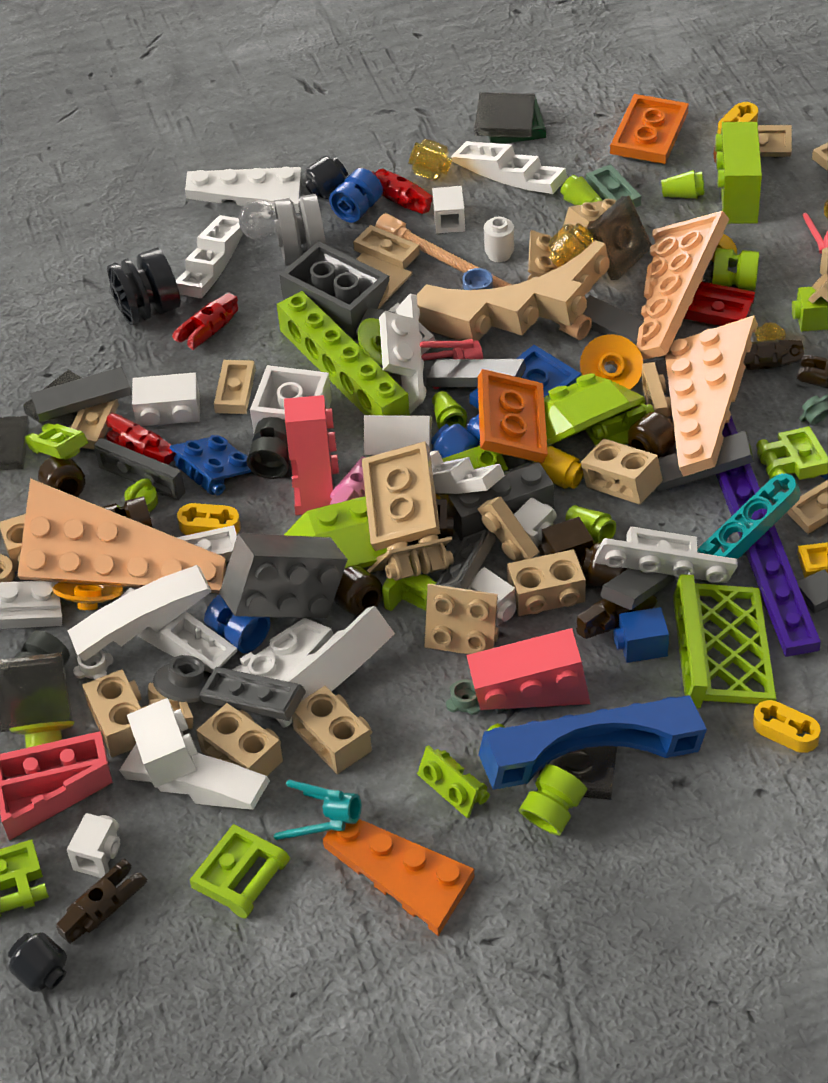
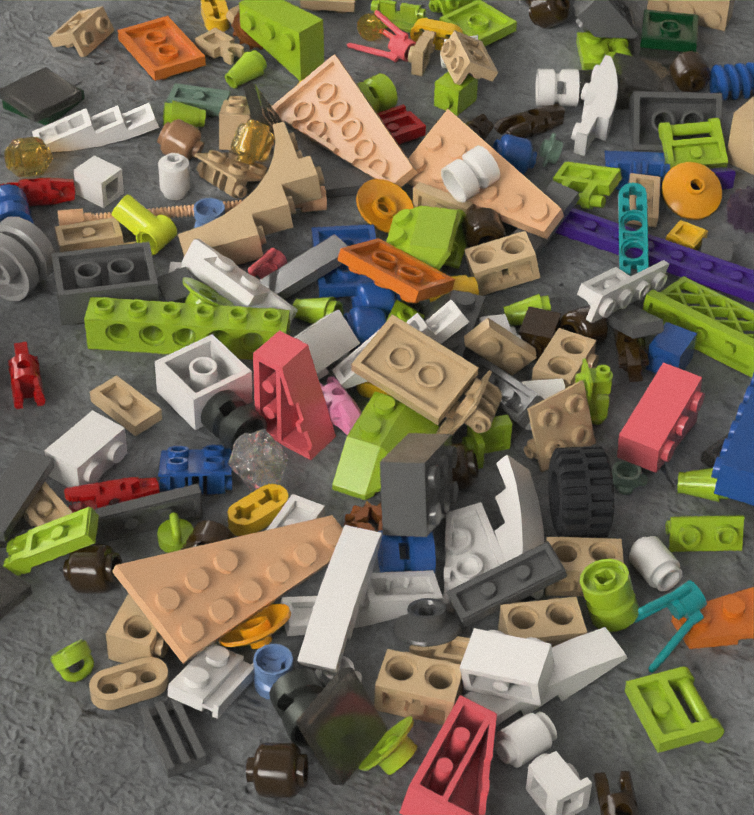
camera: 55 degrees left, 5 degrees down
none -> tan bracket [48,6,114,57]
none -> neon yellow piece [111,194,177,255]
none -> medium nougat head [157,119,204,160]
none -> tan plate [195,28,244,65]
none -> clear brick [228,428,289,492]
none -> medium blue wheel [253,644,293,699]
none -> white wheel [441,145,500,203]
none -> blue head [492,134,537,175]
none -> white brick [495,712,557,768]
none -> black tyre [548,446,614,538]
none -> lime hinge [575,358,613,425]
none -> lime wheel [579,559,639,632]
none -> white brick [629,536,682,591]

